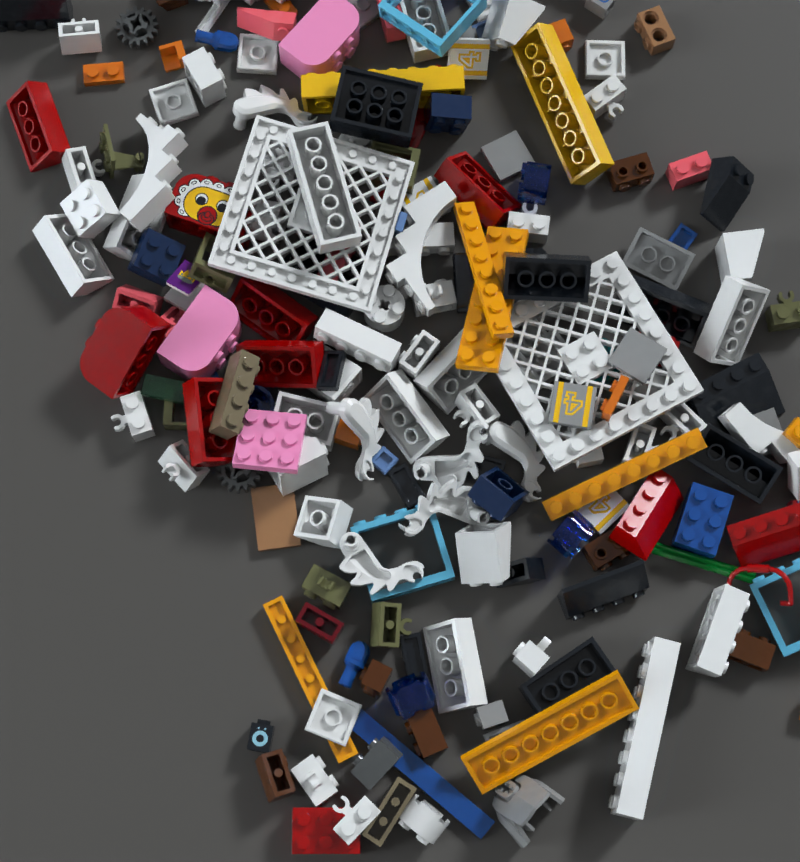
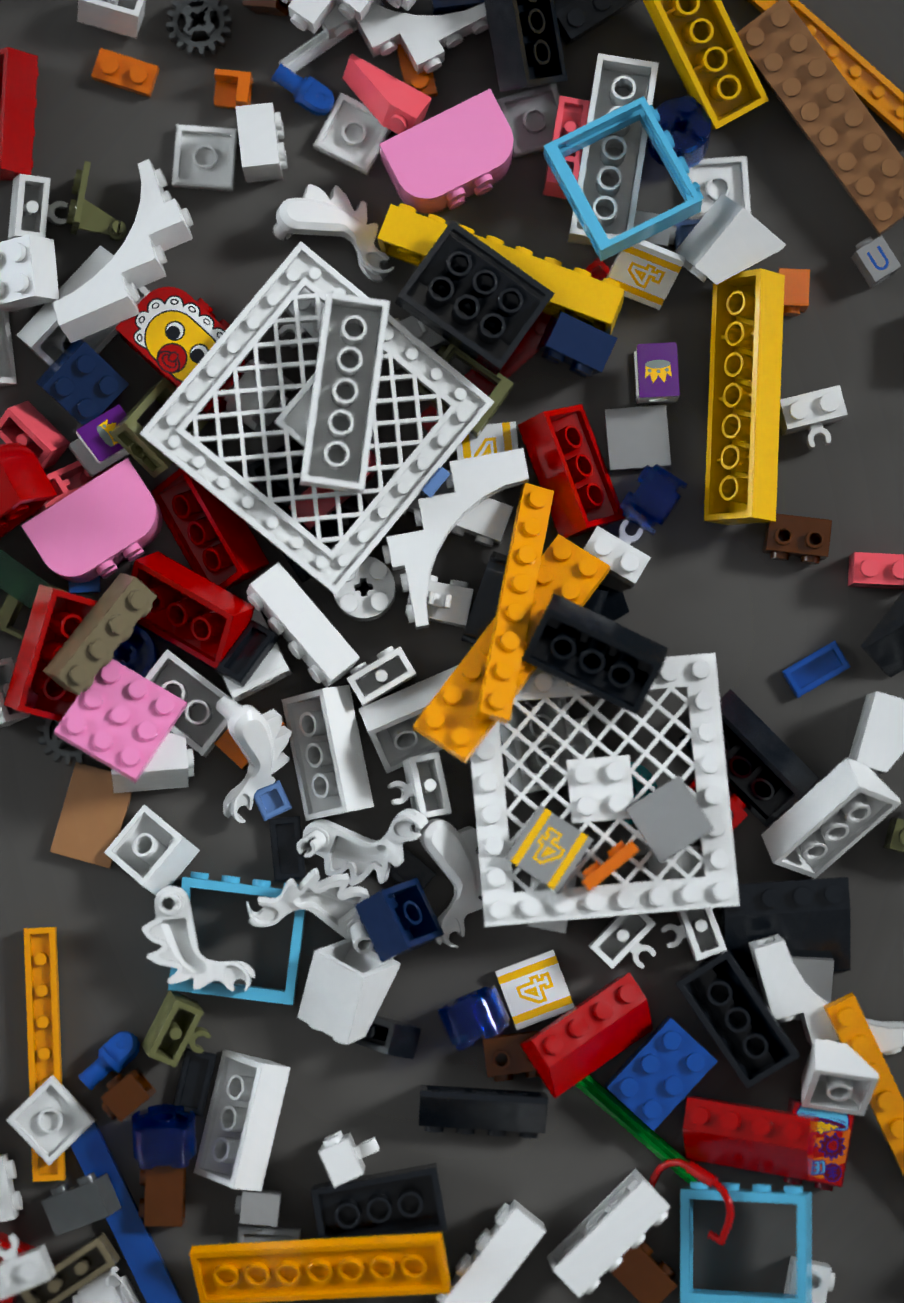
camera: 25 degrees right, 10 degrees up
dark red brick [295,602,345,645] -> none
olive brick [301,564,352,610] -> none
light orange plate [542,427,707,521] -> none
white tile [585,40,625,80] -> none
light grey plate [623,227,696,291] -> none
none -> dark purple piece [634,342,680,405]

